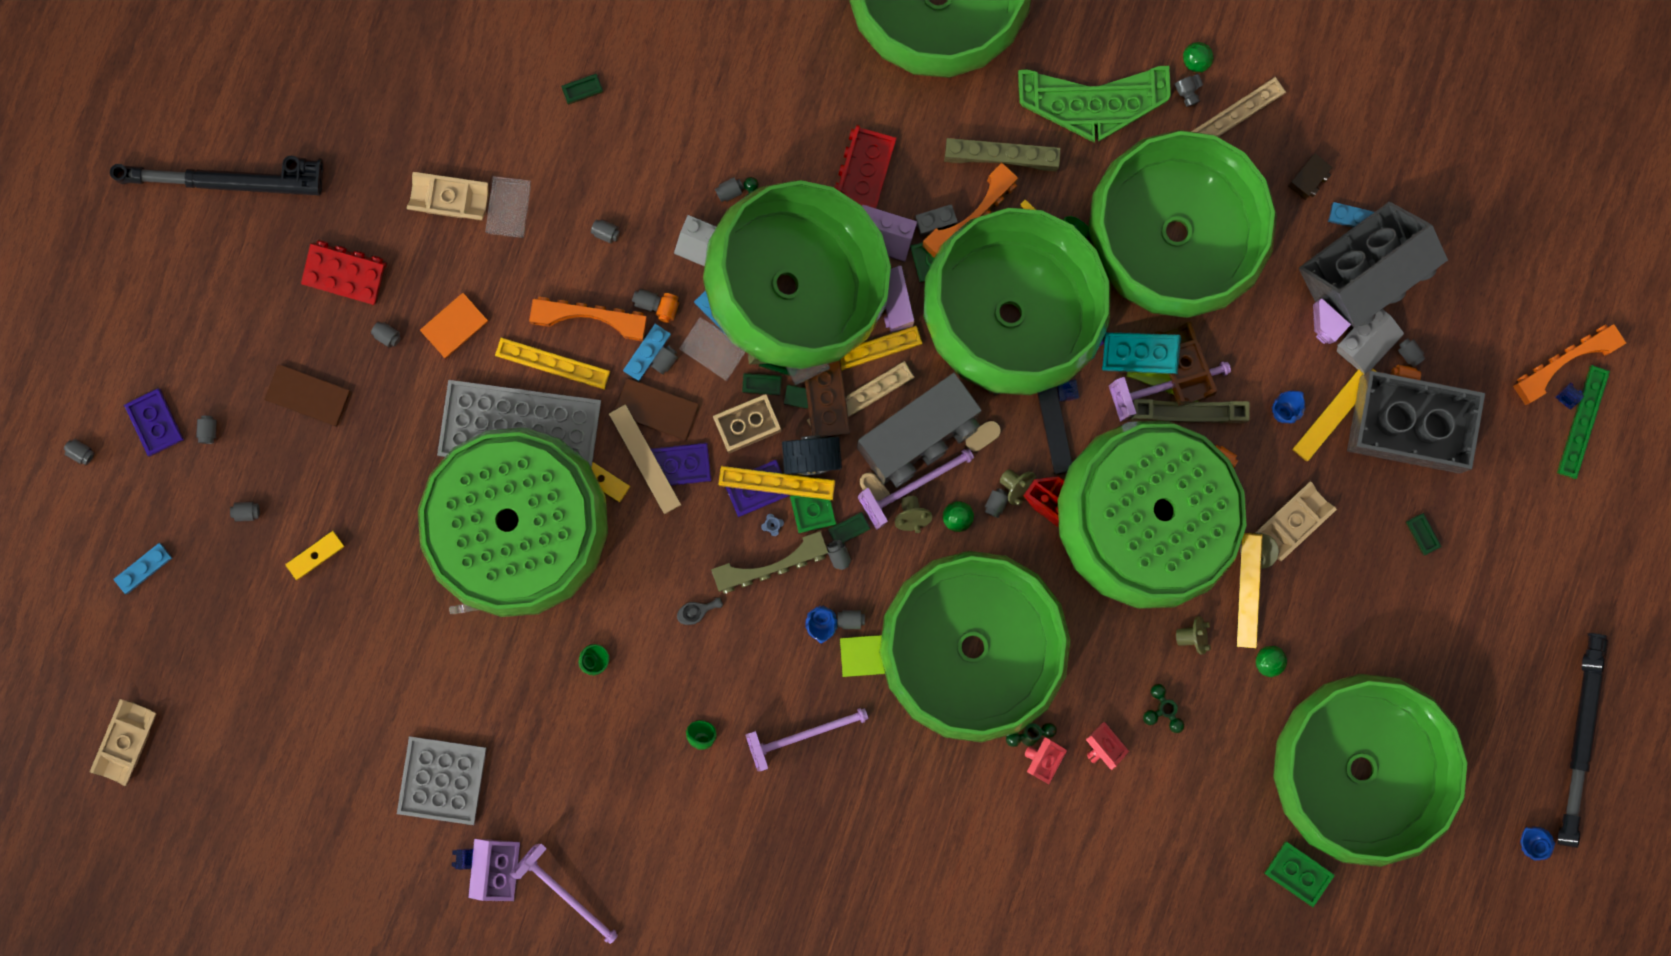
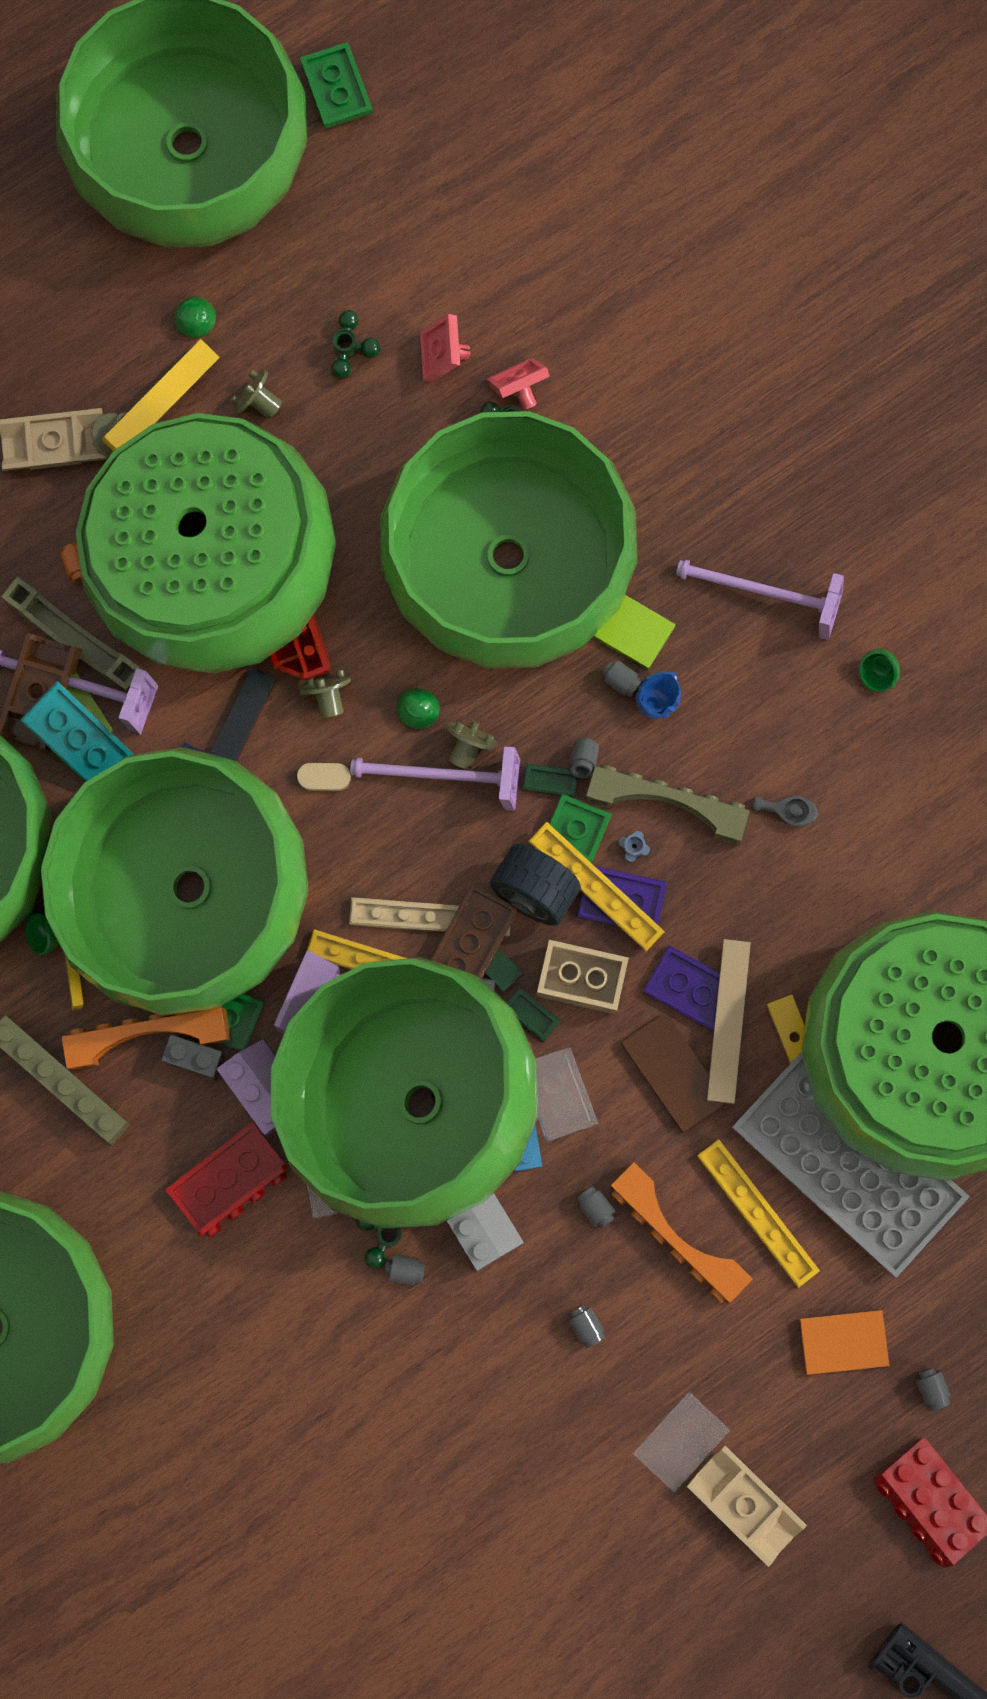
camera: 140 degrees left, 5 degrees down
dark green tile [561,73,603,105] -> none
green piece [578,644,609,676] -> none
dark azure plate [623,324,671,382] -> none
dark grey brick [651,346,678,375] -> none
orange brick [656,293,679,323] -> none
dark grey brick [857,373,982,488] -> none
tan tile [860,473,890,501] -> none
dark grey brick [985,488,1008,518] -> none

